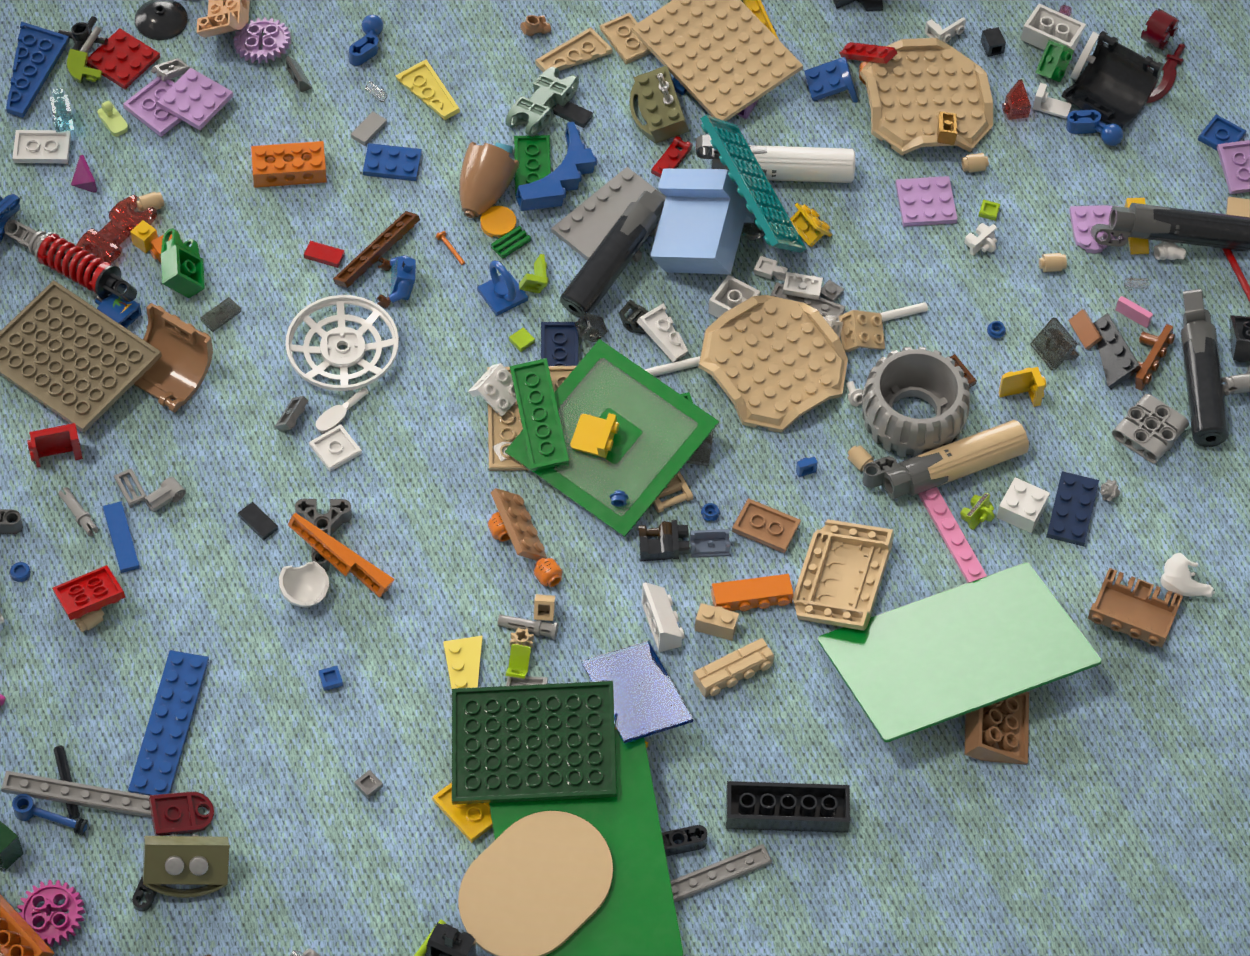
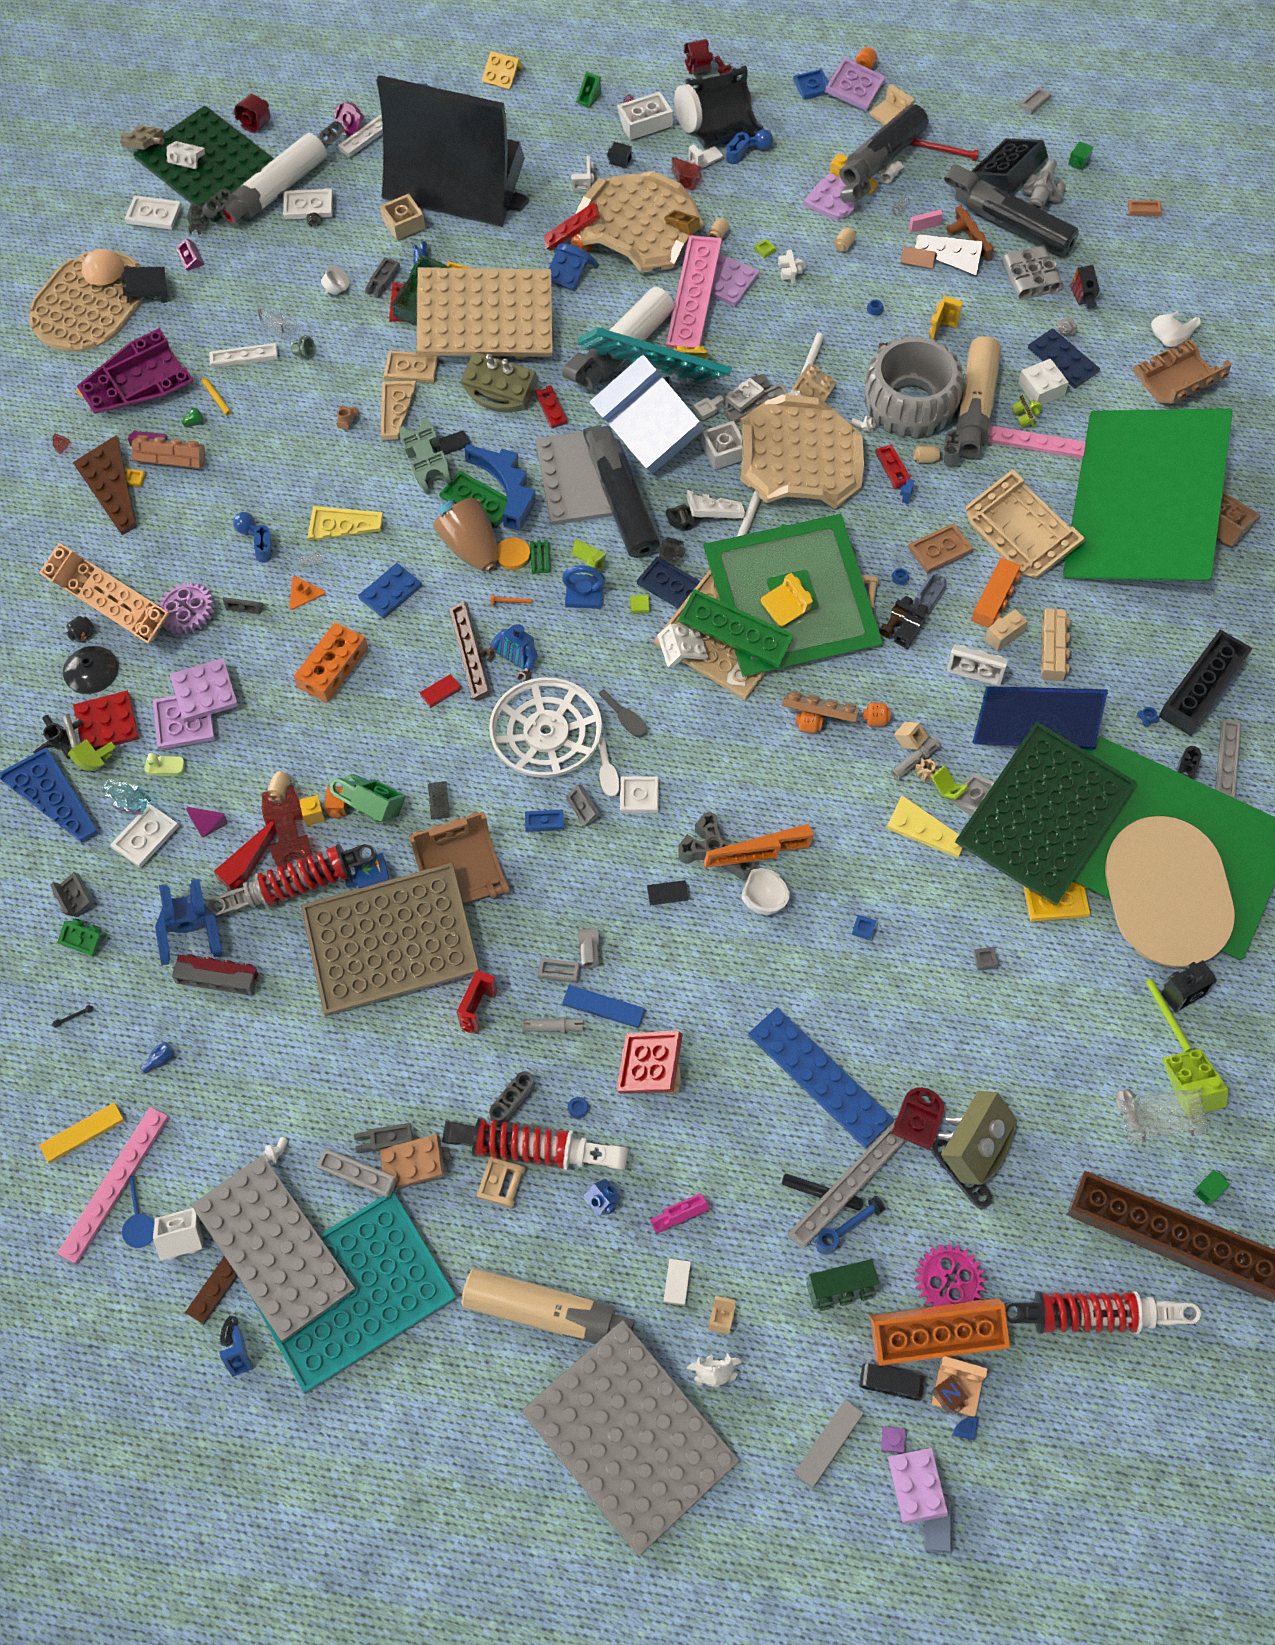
camera: 50 degrees left, 5 degrees up
light grey tile [151,58,190,81] -> none
light grey tile [351,111,387,146] -> none
blue plate [610,490,629,507] -> none
clear smoke bracket [1030,318,1079,371] -> none
green bracket [1035,40,1074,83] -> none
none -> red slope [214,821,277,891]
none -> orange piece [289,576,326,610]
none -> blue plate [525,809,564,832]
none -> dark grey piece [599,689,646,738]
none -> bright pink plate [666,235,722,349]
none -> red plate [875,444,911,490]
none -> black torso [1070,265,1099,309]
none -> blue plate [1137,707,1160,726]

